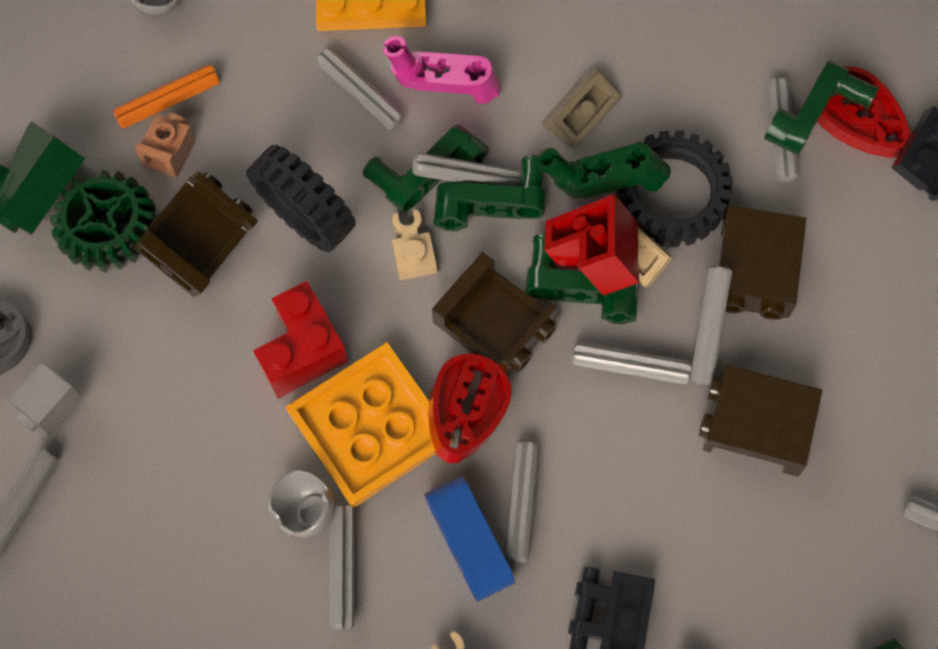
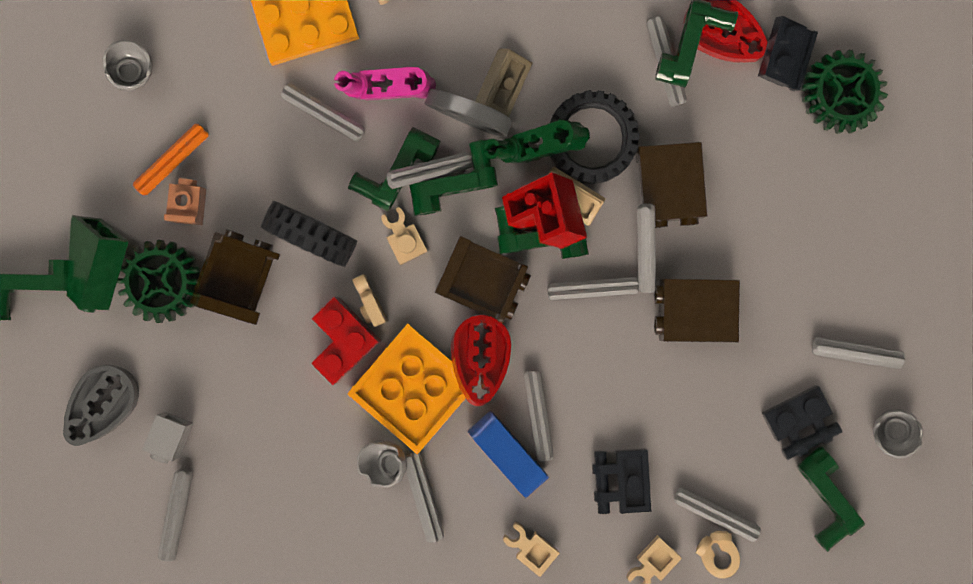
camera: 15 degrees left, 20 degrees up
none -> tan plate [352,274,388,327]
none -> dark grey piece [424,88,513,137]
none -> black plate [762,385,843,460]

